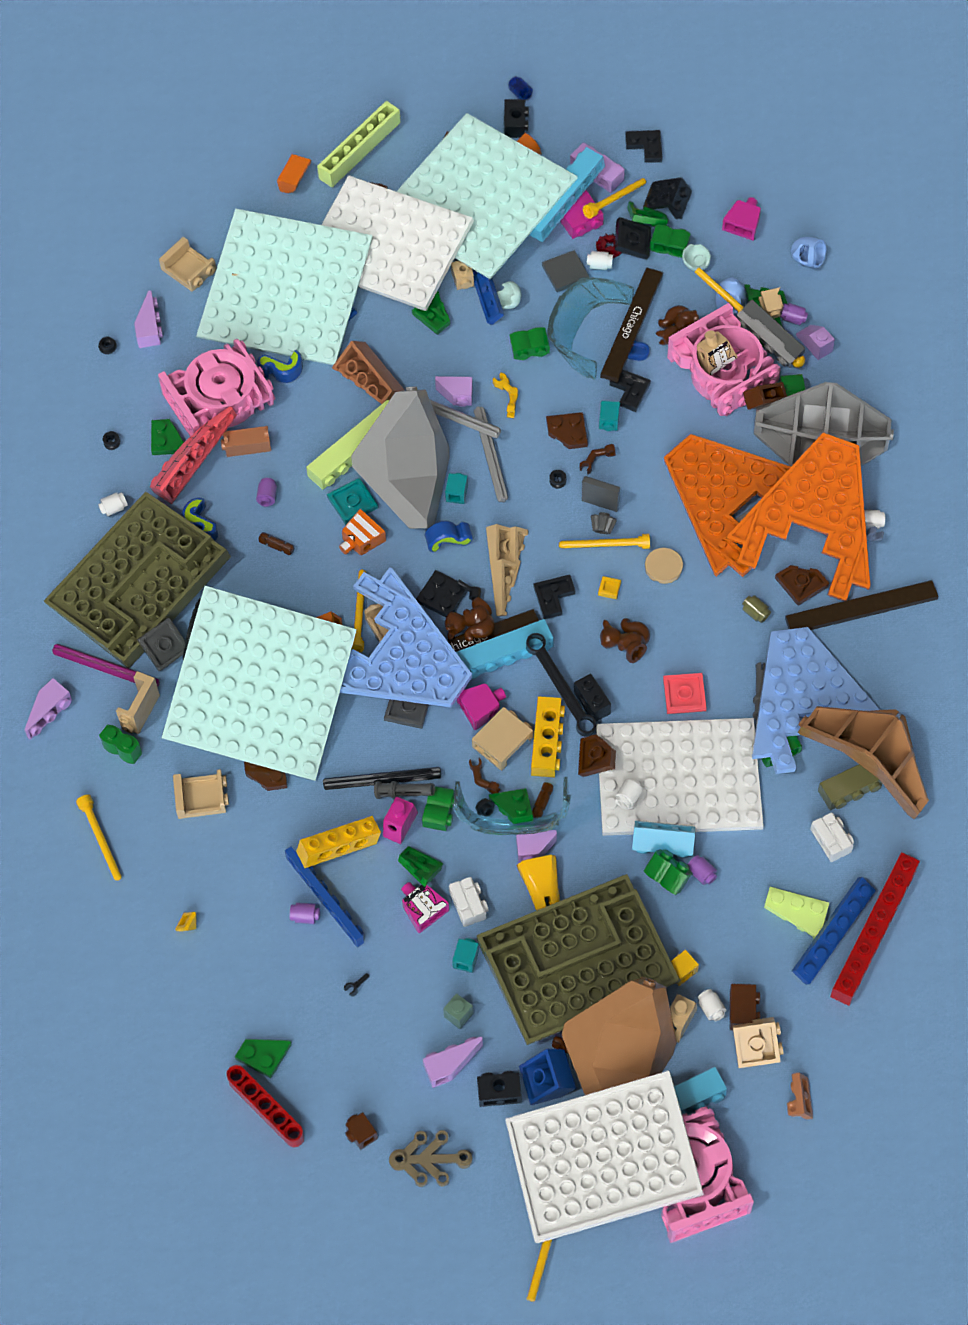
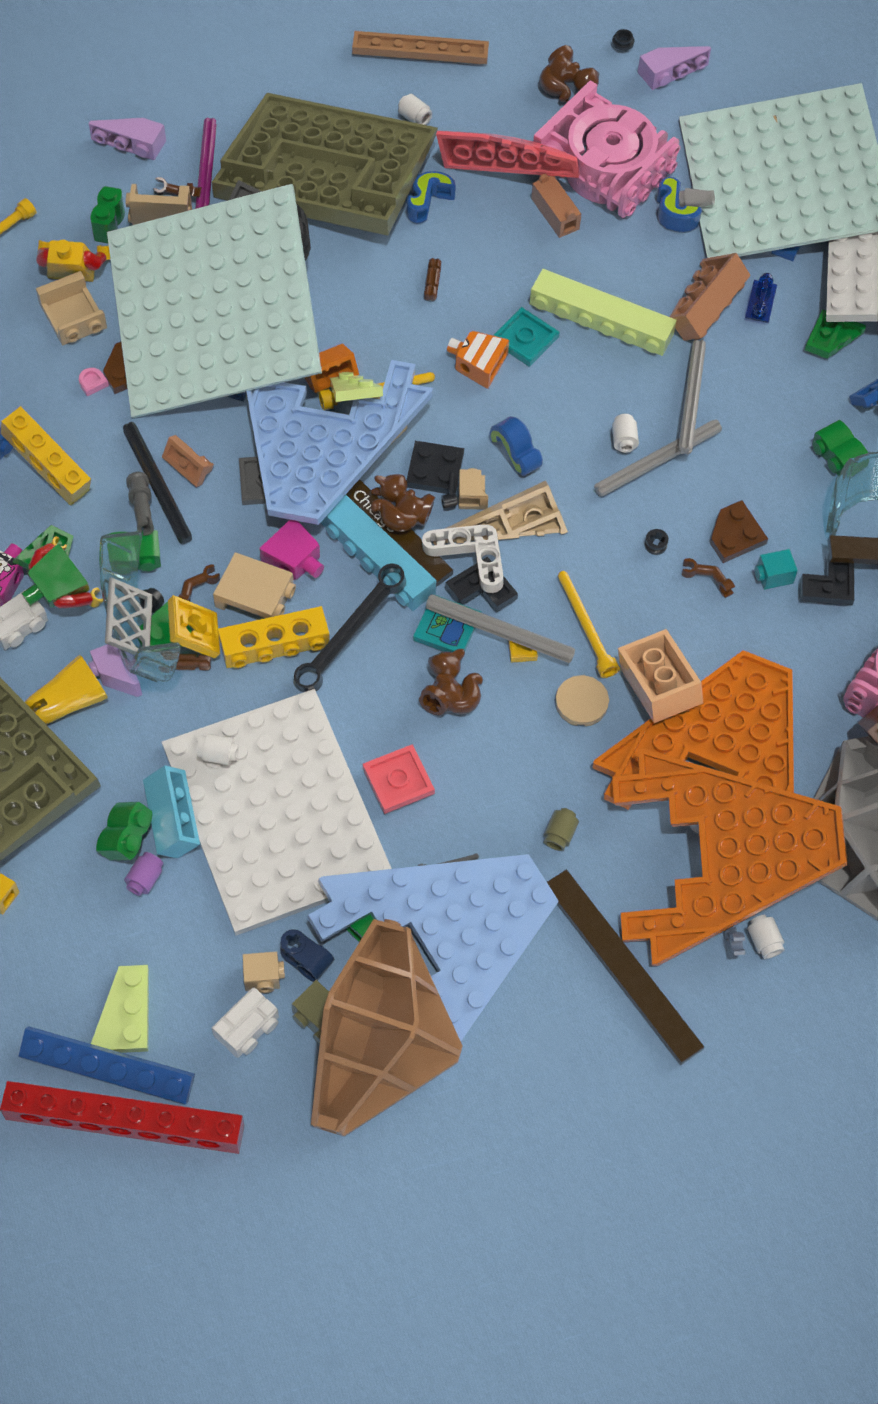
camera: 65 degrees right, 0 degrees up
black bush [102,431,120,450] -> none
green wing [151,419,184,455] -> none
tan panel [159,237,216,292] -> none
medium lavender brick [256,478,277,507] -> none
light grey panel [351,386,450,529] -> none
dark pink torso [383,797,418,844] -> none
lavender slope [435,376,473,407] -> none
teal brick [445,473,468,504] -> none
yellow piece [492,372,518,418] -> none
black brick [574,673,611,722] -> none
reddish brown plate [578,734,616,777] -> none
dark grey tile [582,476,620,512] -> none
dark grey piece [591,512,617,534] -> none
reddish brown plate [775,565,829,606] -> none
none -> green torso [21,536,105,609]
none -> yellow torso [36,239,110,282]
none -> bright pink tile [79,368,109,397]
none -> light grey window [105,578,152,660]
none -> reddish brown arm [153,177,202,197]
none -> nougat hinge [162,435,214,487]
none -> yellow piece [168,595,220,658]
none -> tan brick [243,952,285,993]
none -> dark blue piece [280,929,334,982]
none -> yellowish green wing [330,372,383,402]
none -> medium nougat plate [352,31,489,64]
none -> teal tile [413,594,482,652]
none -> white beam [422,525,503,593]
none -> light grey axle [426,594,575,663]
none -> tan window [459,468,488,510]
none -> reddish brown animal [539,45,600,103]
none -> white brick [612,414,639,453]
none -> light nougat brick [618,629,703,723]
none -> light grey cone [679,188,715,208]
none -> clear blue hinge [745,273,777,323]

